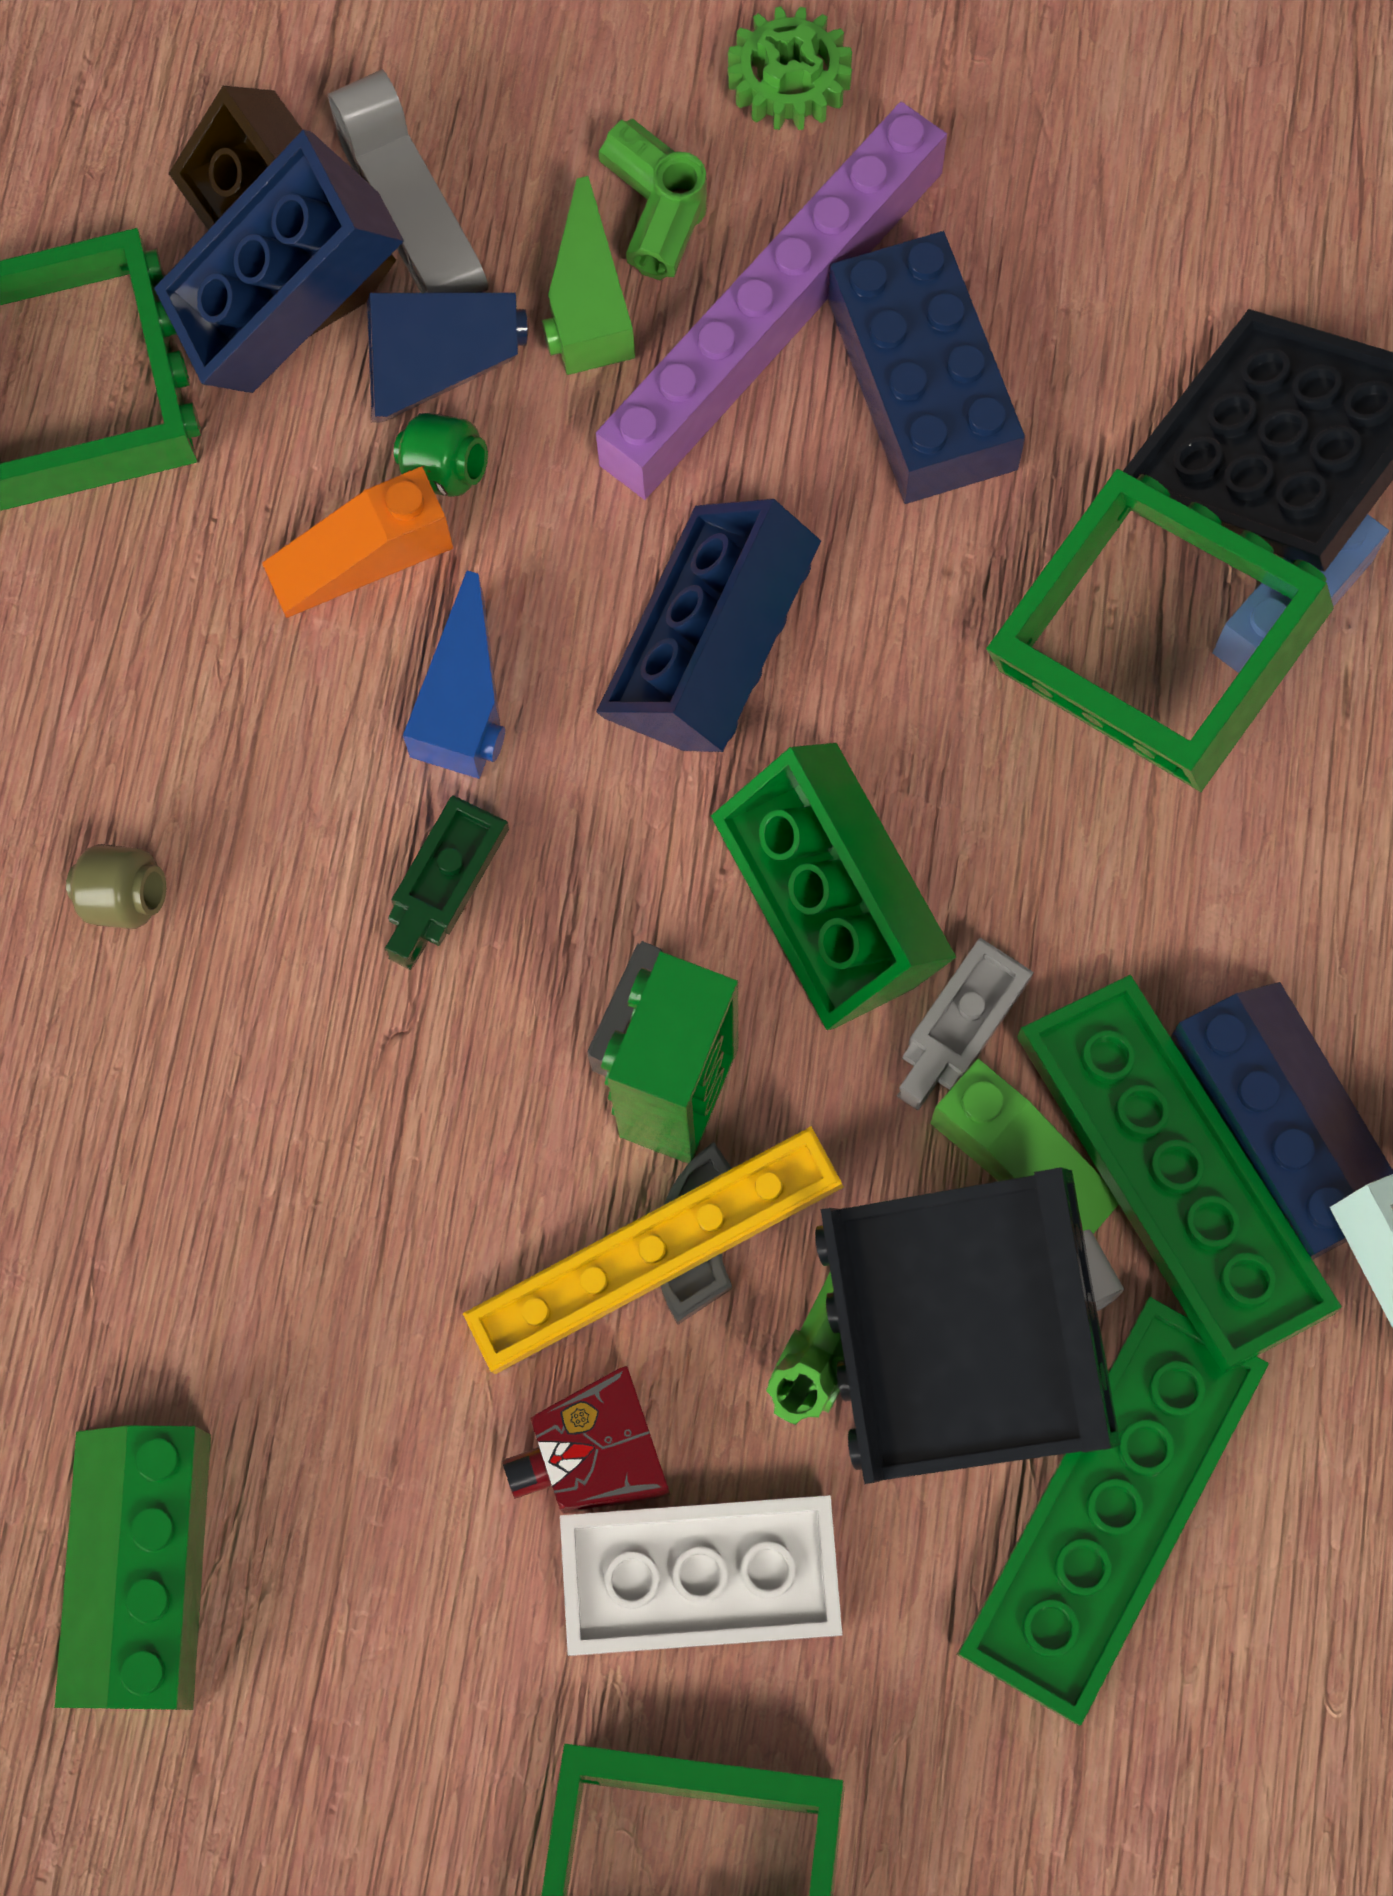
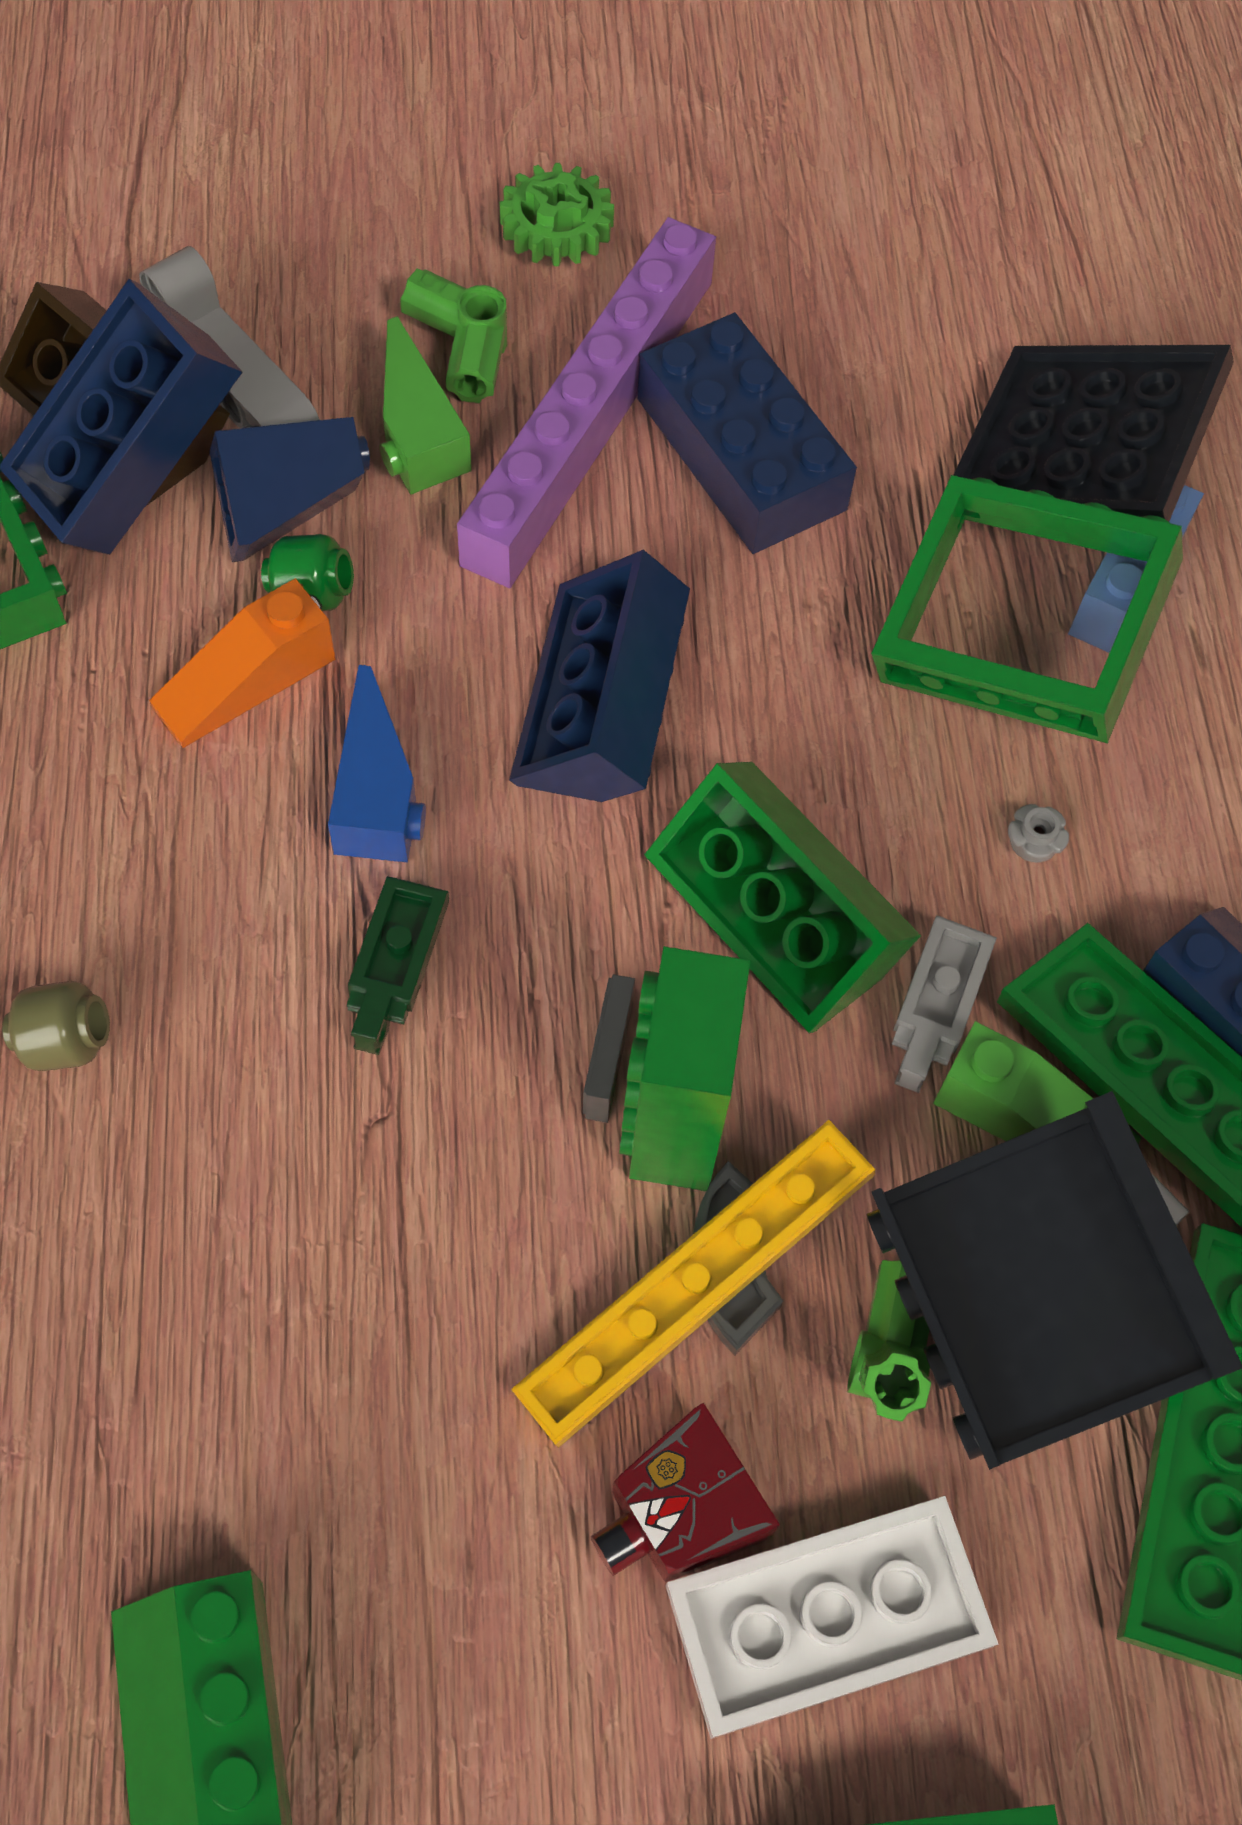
camera: 20 degrees left, 10 degrees down
none -> light grey plate [1008,804,1069,863]

